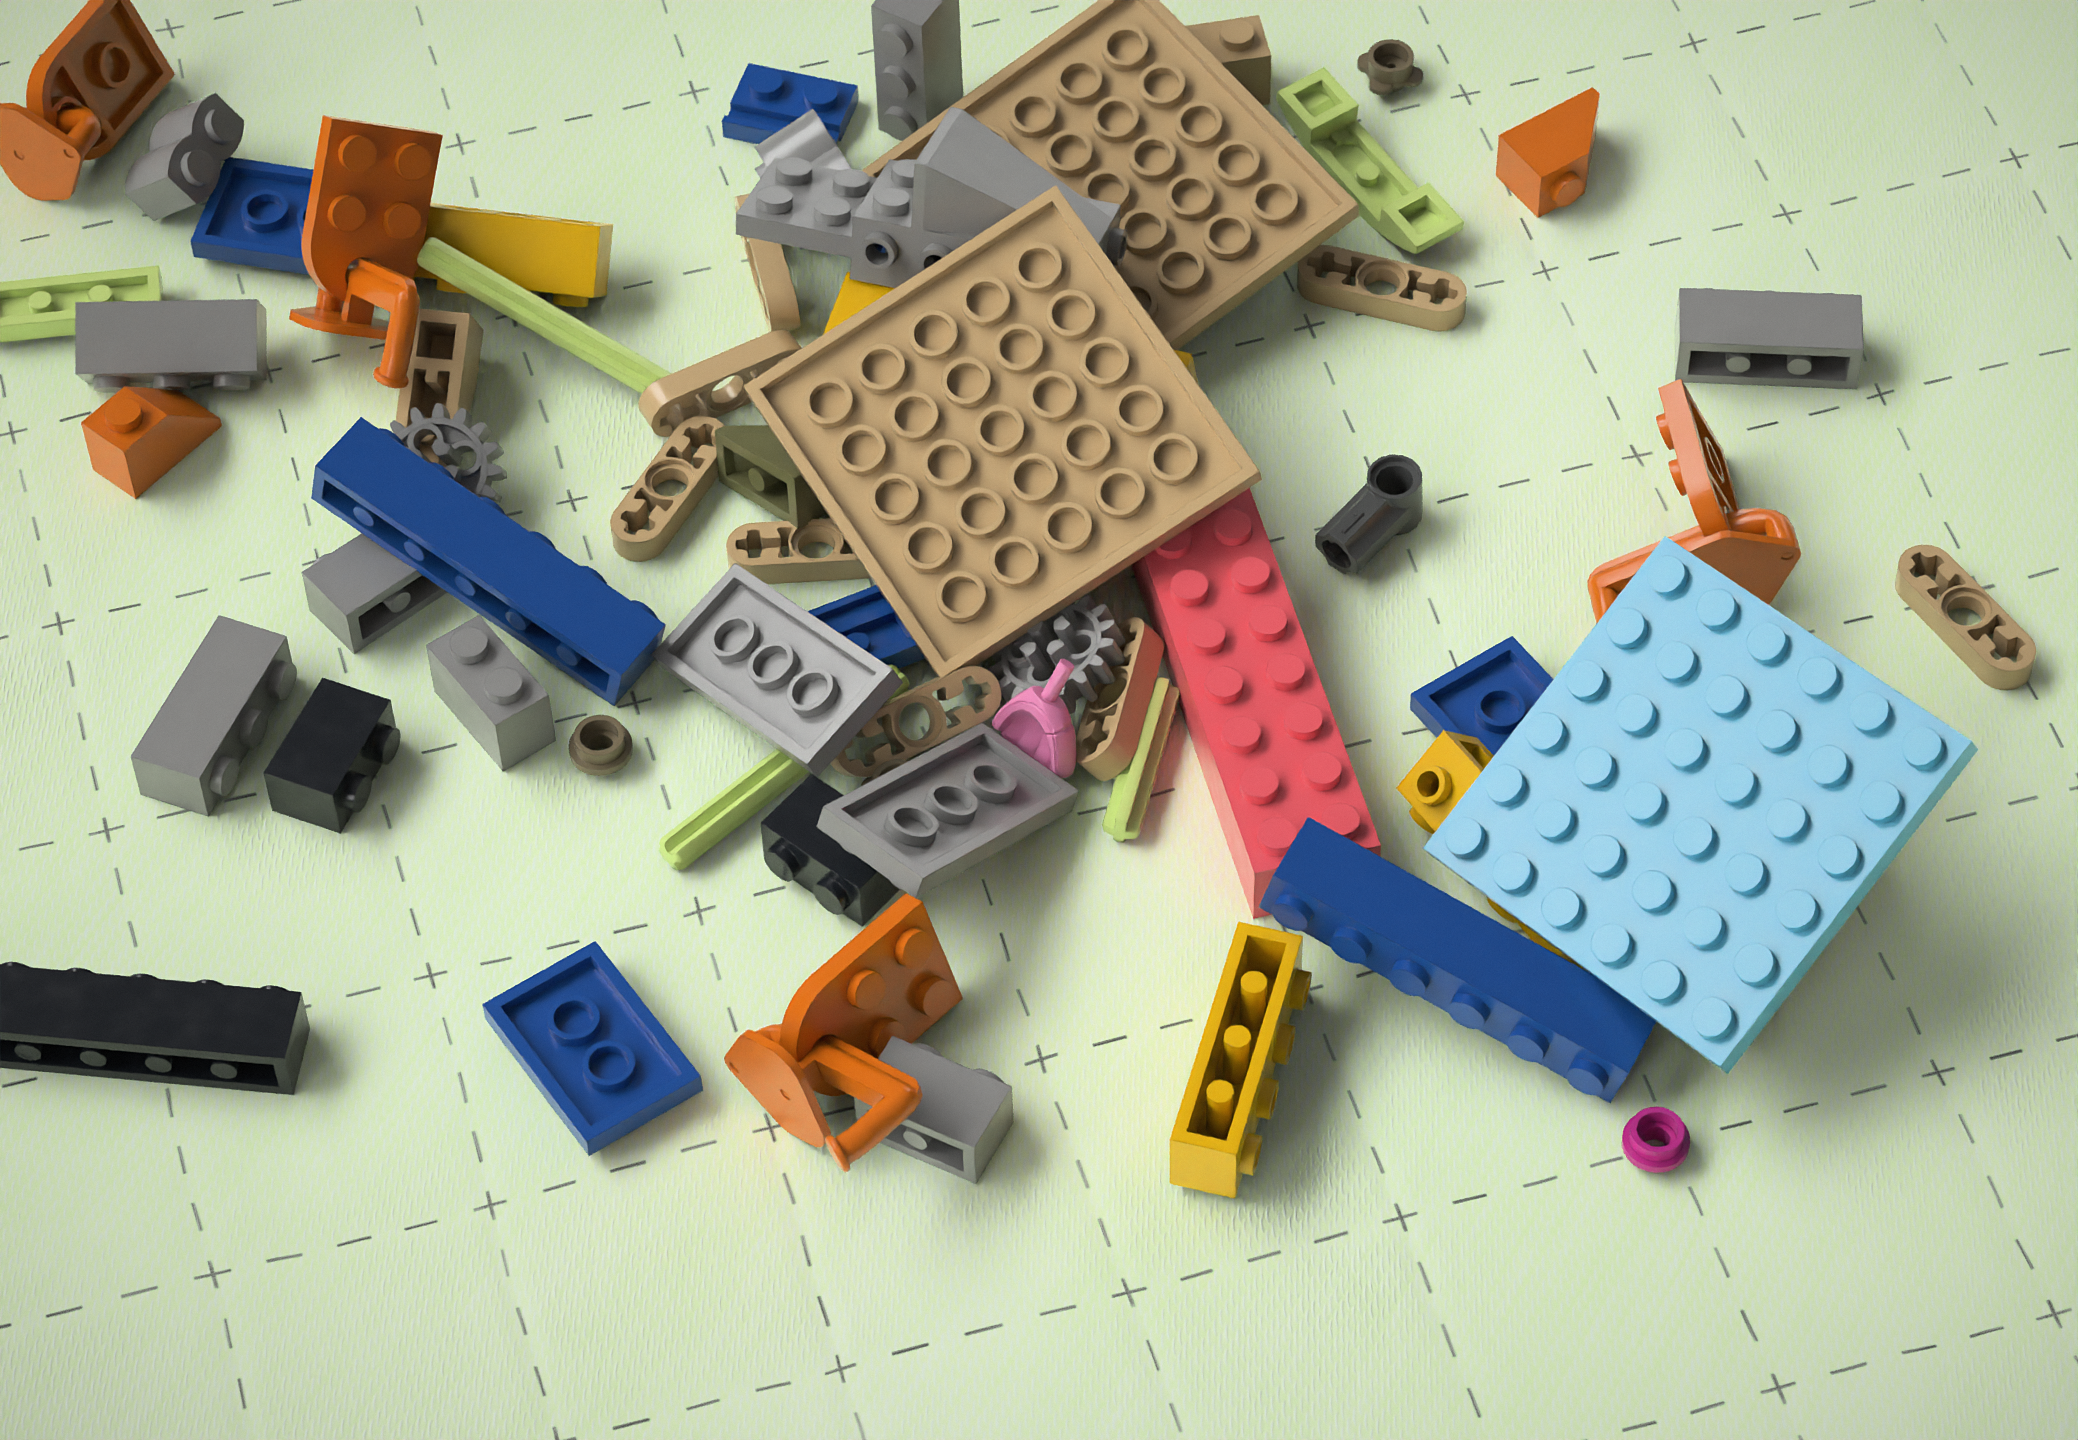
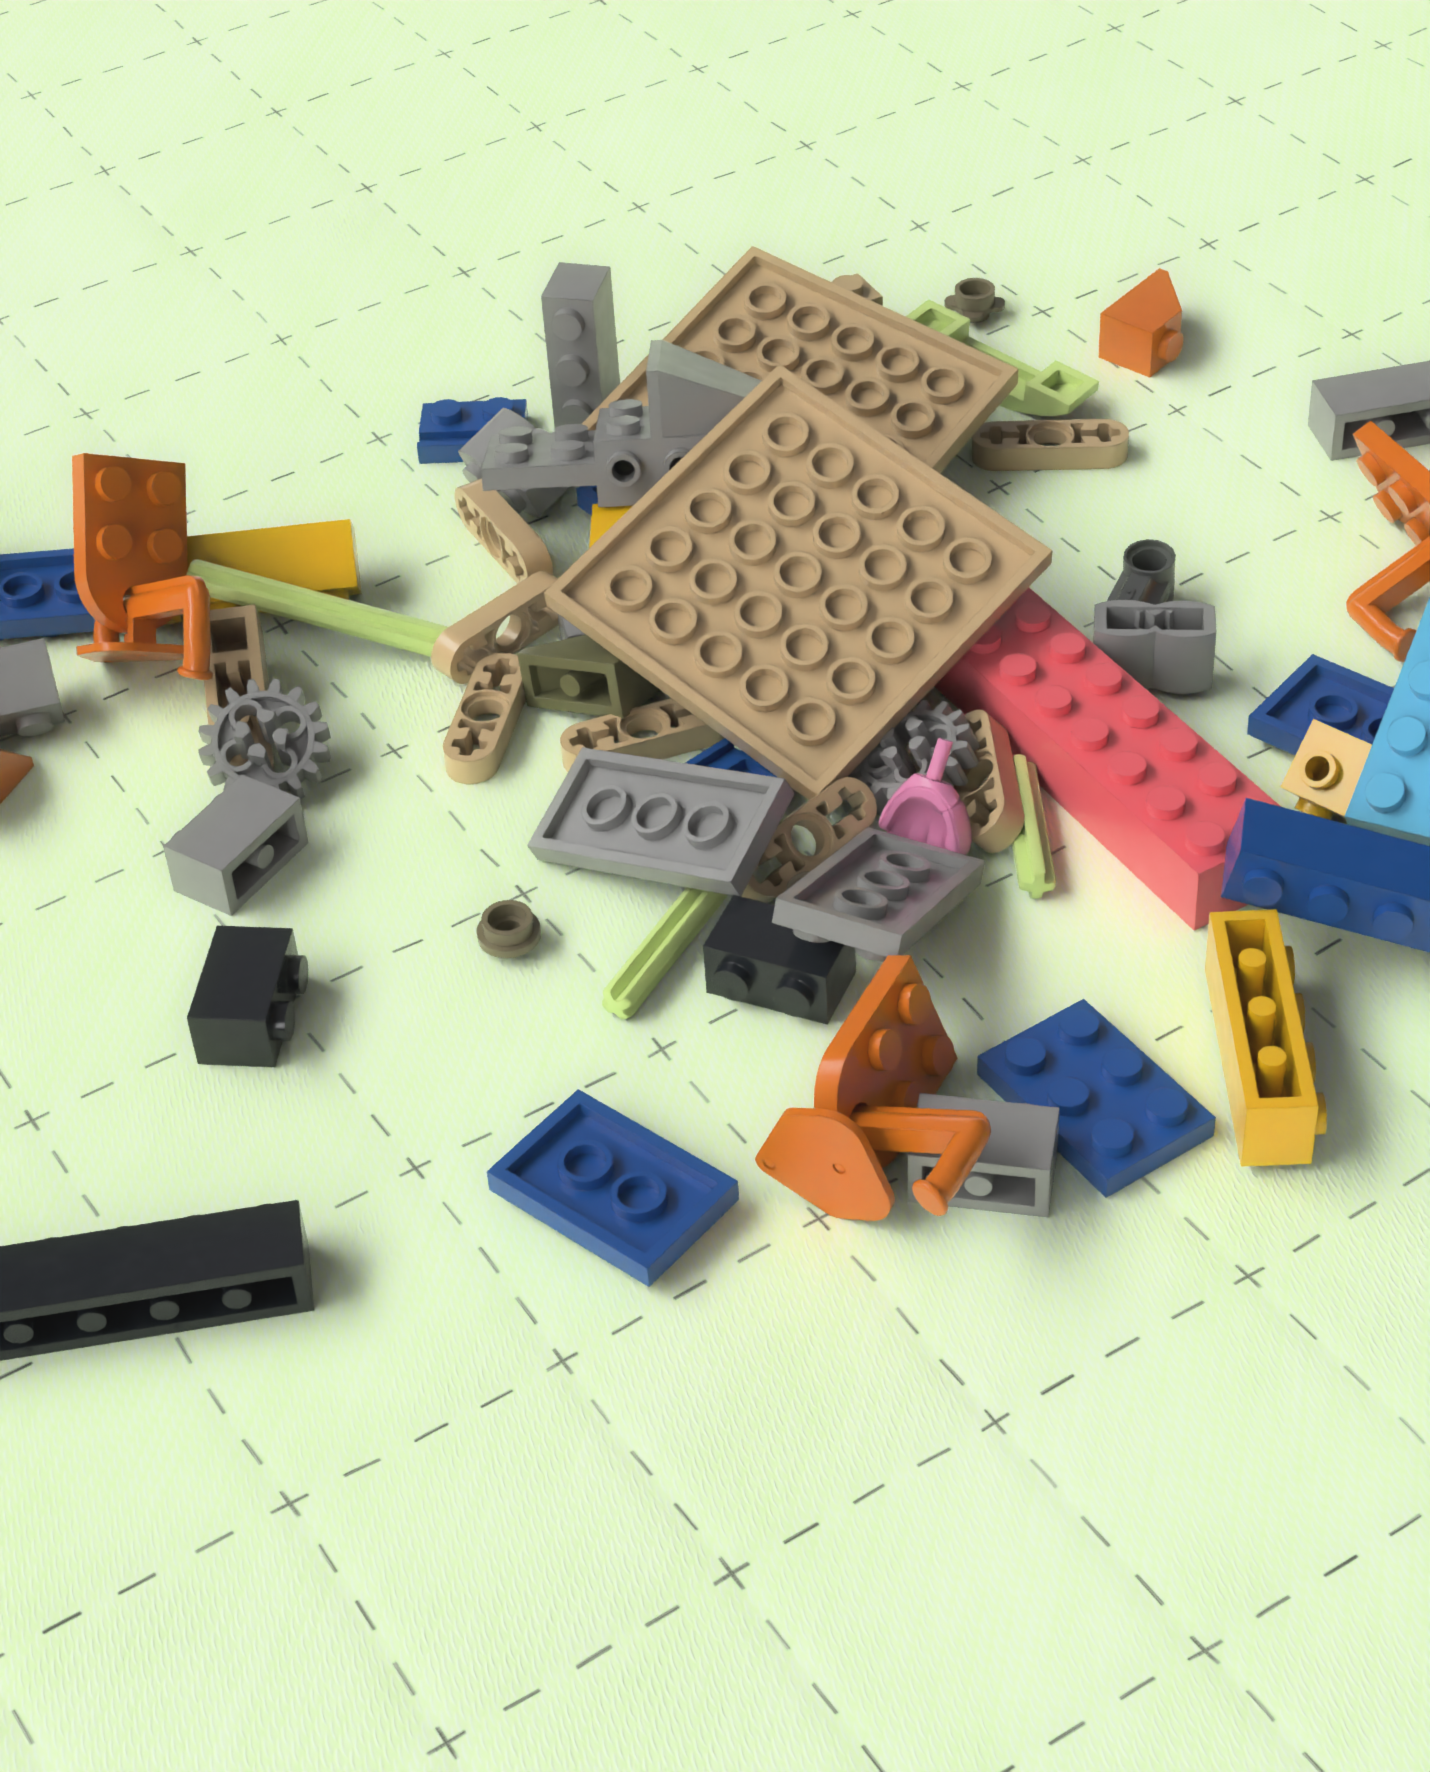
camera: 15 degrees left, 10 degrees down
light grey brick [130,615,297,817] -> none
blue brick [311,417,666,706] -> none
light grey brick [426,615,556,771] -> none
none -> blue plate [977,999,1216,1198]
none -> light grey brick [1093,600,1216,695]

